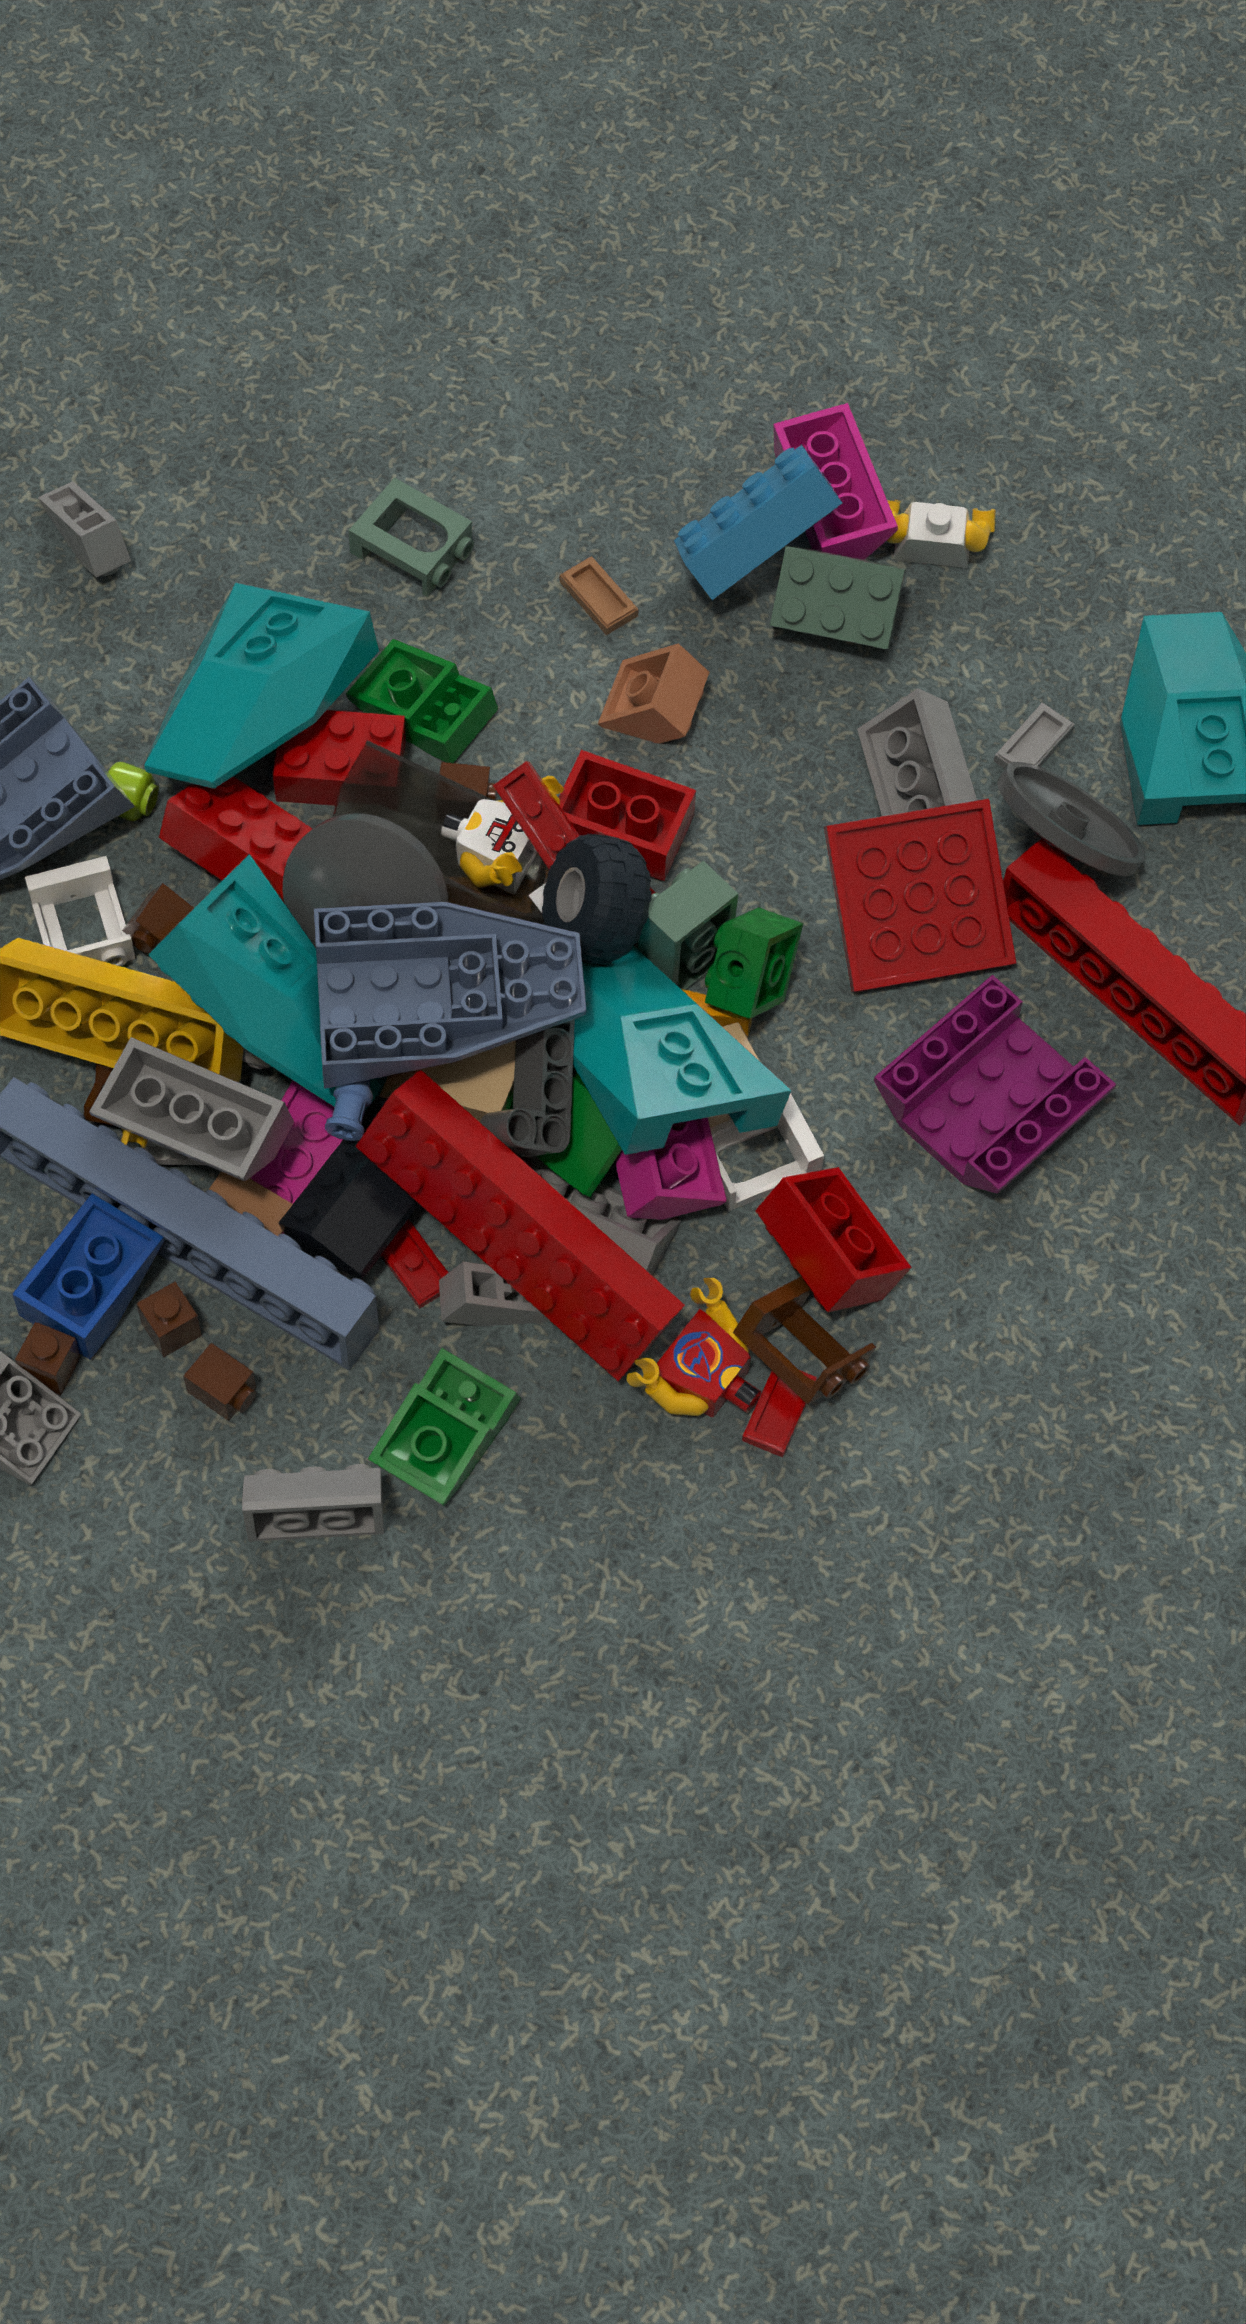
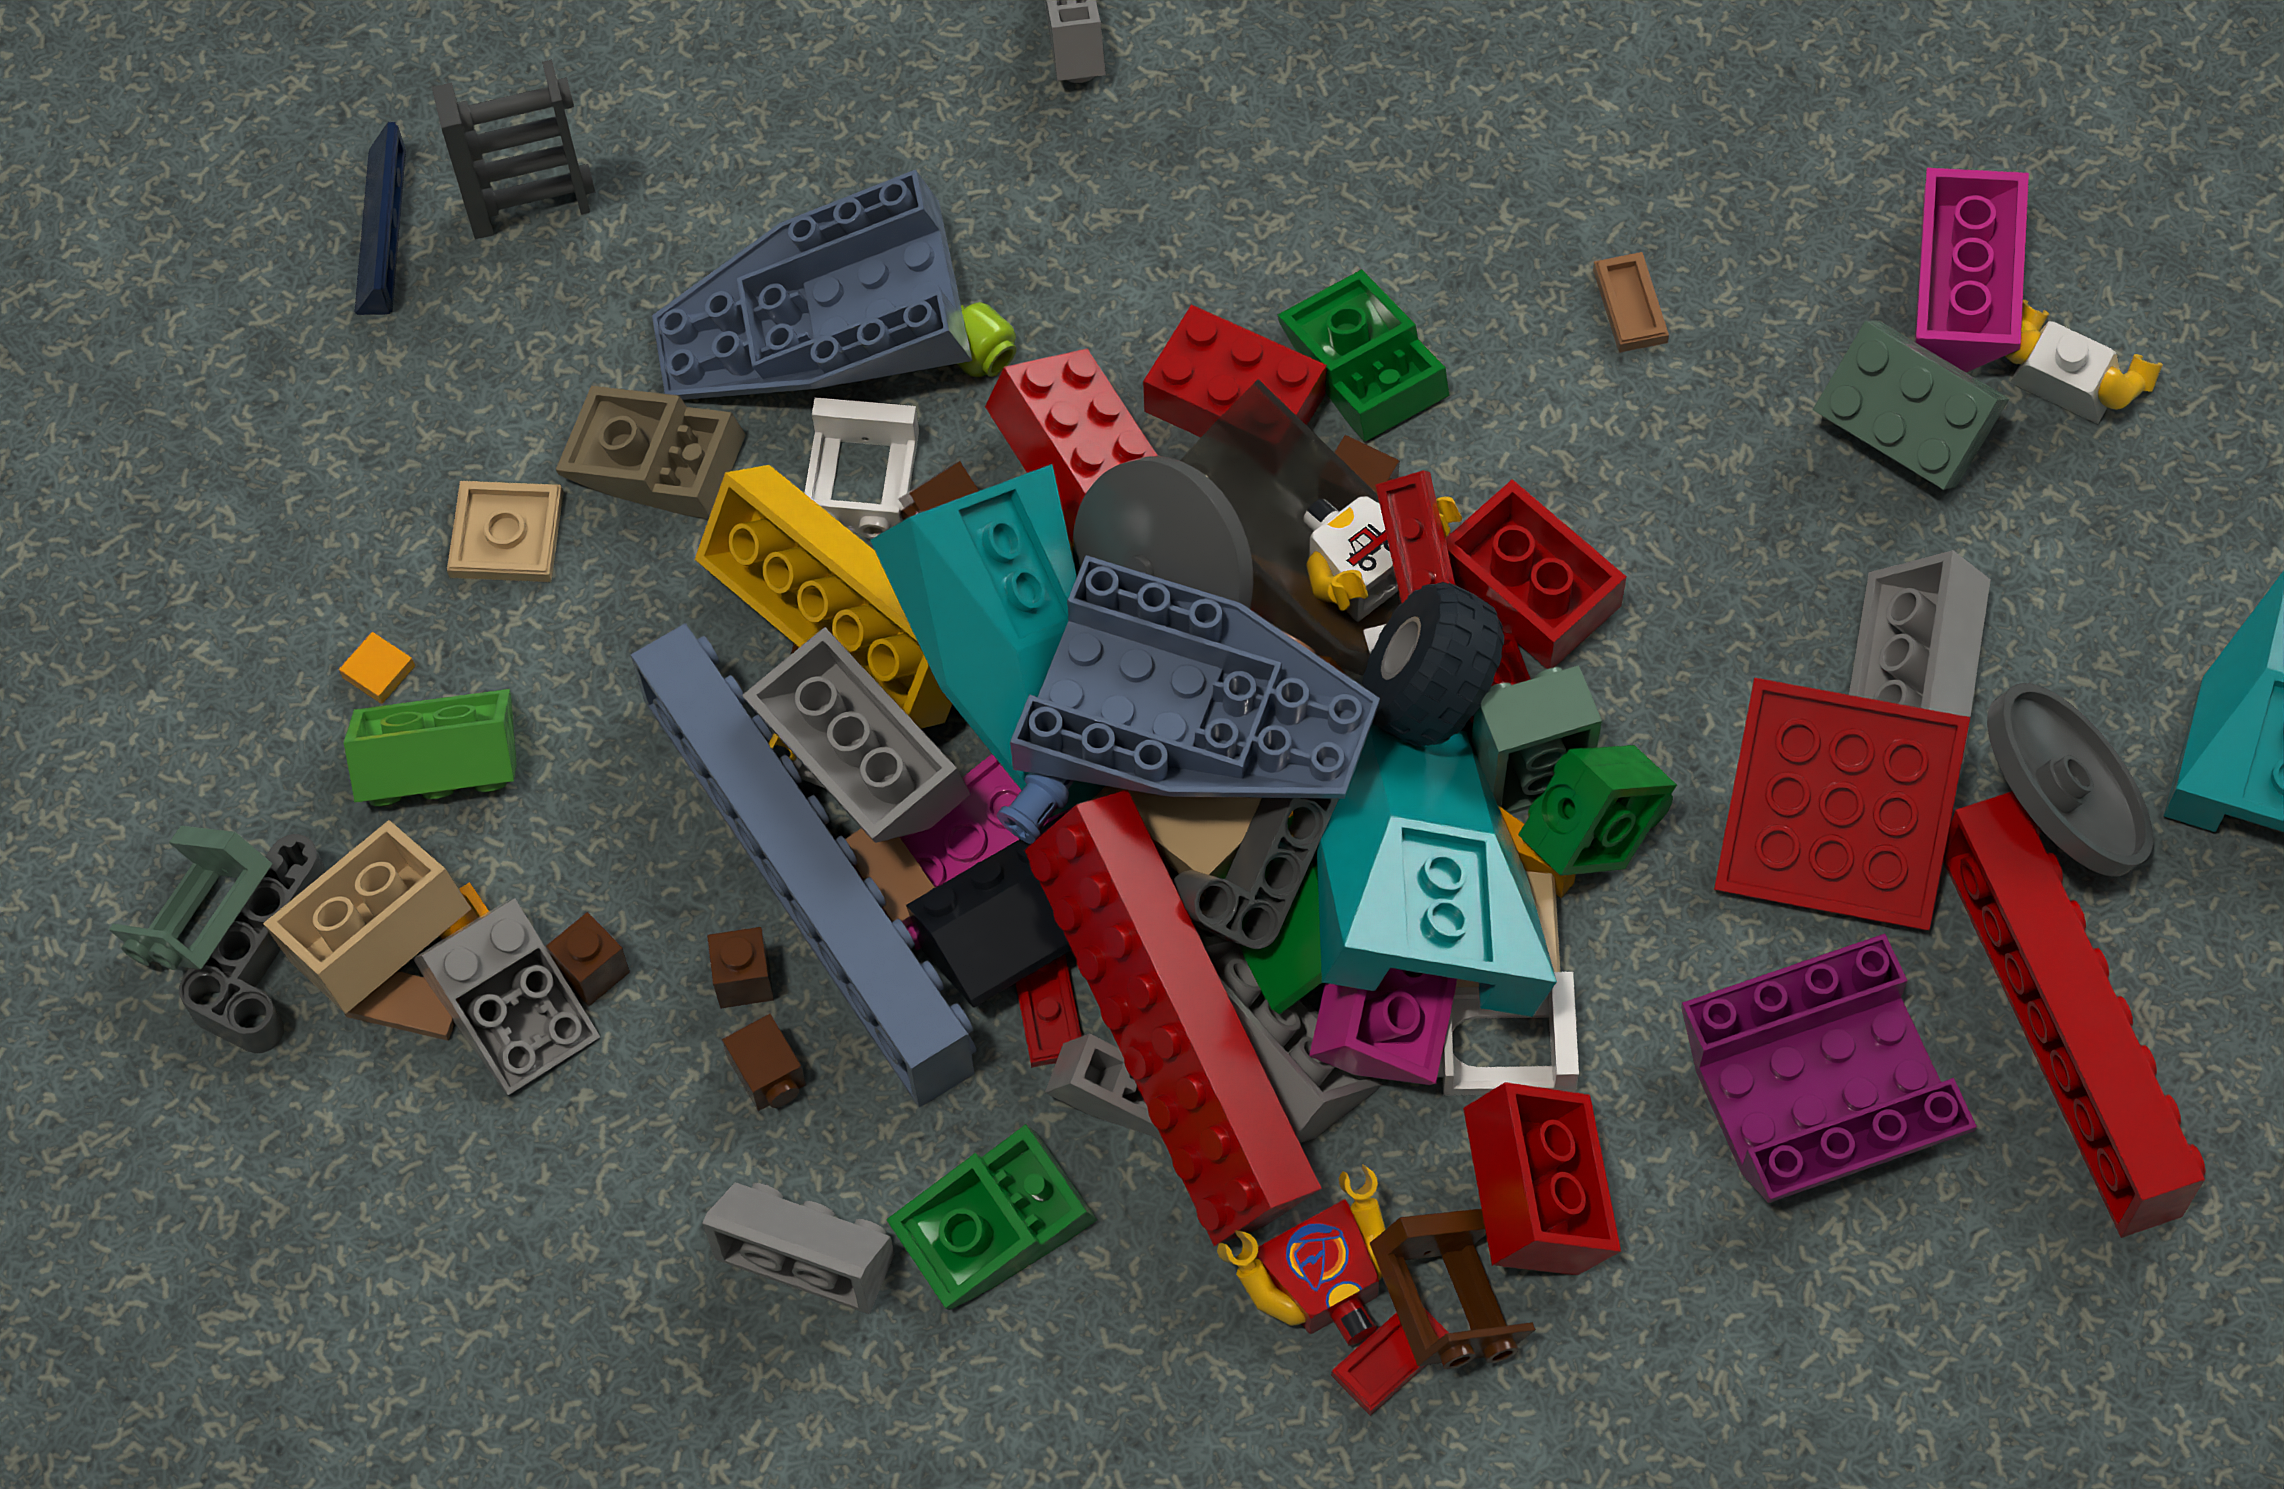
camera: 30 degrees right, 0 degrees up
blue slope [12,1193,164,1360] -> none
teal wedge [144,583,379,789] -> none
sand green panel [348,477,474,597] -> none
nougat slope [598,643,710,744] -> none
dark azure brick [674,445,842,600] -> none
light grey tile [993,703,1075,769] -> none

